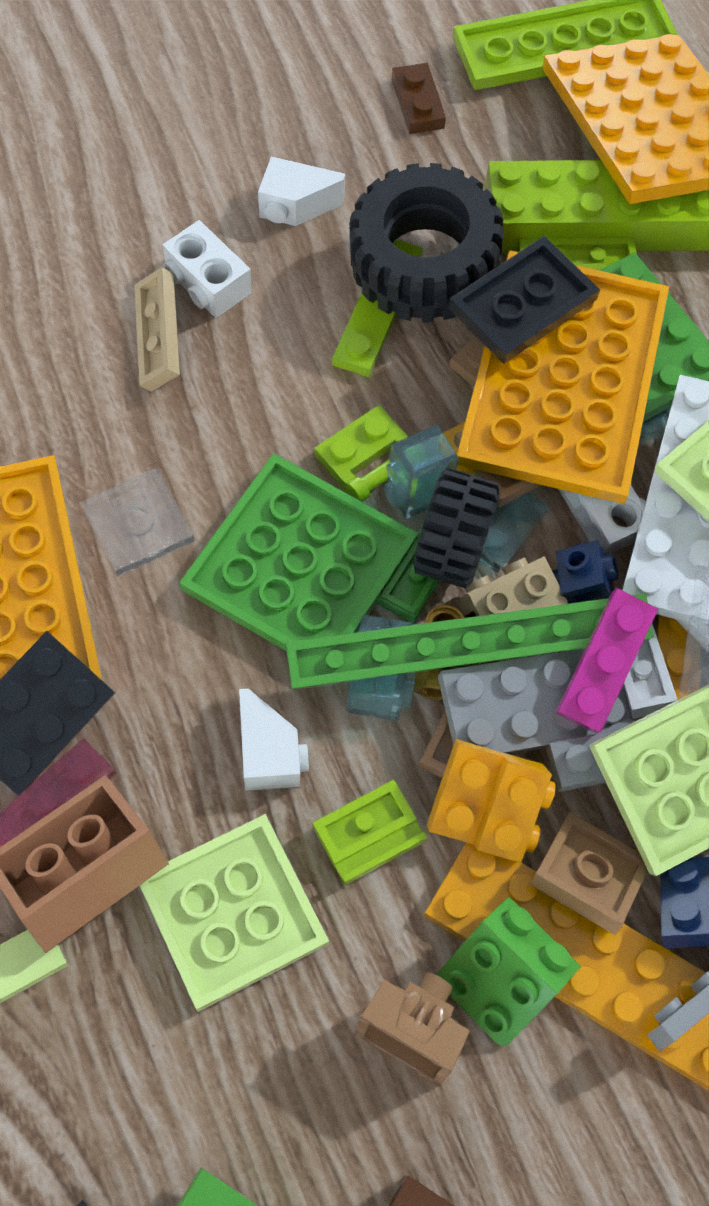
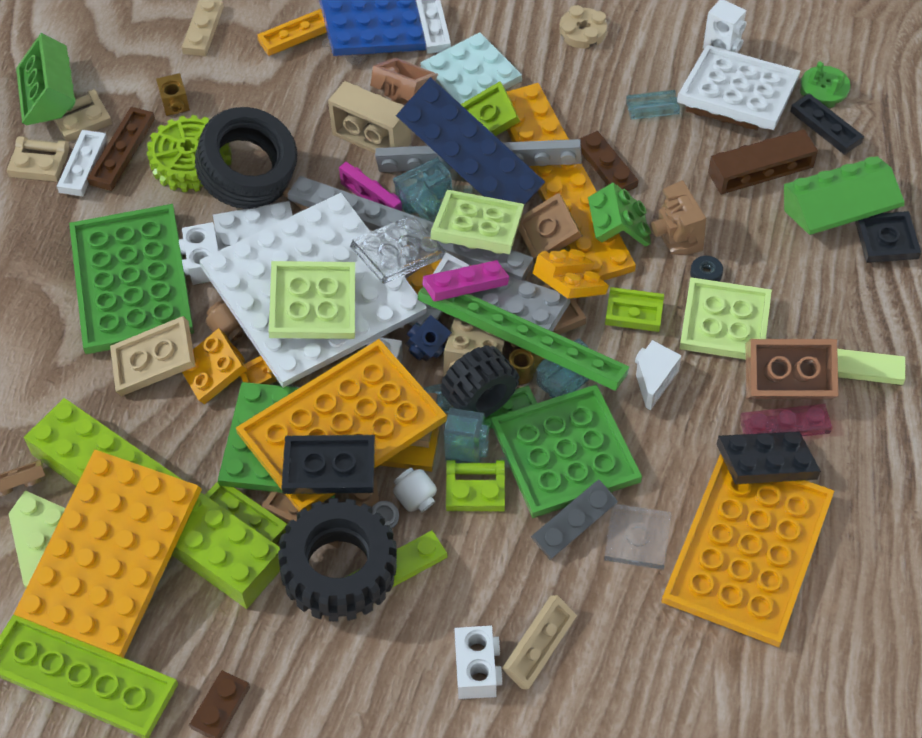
camera: 135 degrees left, 10 degrees down
white slope [258,157,345,226] -> none
none -> light grey plate [372,501,399,529]
none -> white head [393,468,437,513]
none -> dark grey plate [531,479,618,560]
none -> reddish brown plate [580,131,639,191]
none -> black wheel [690,255,723,282]

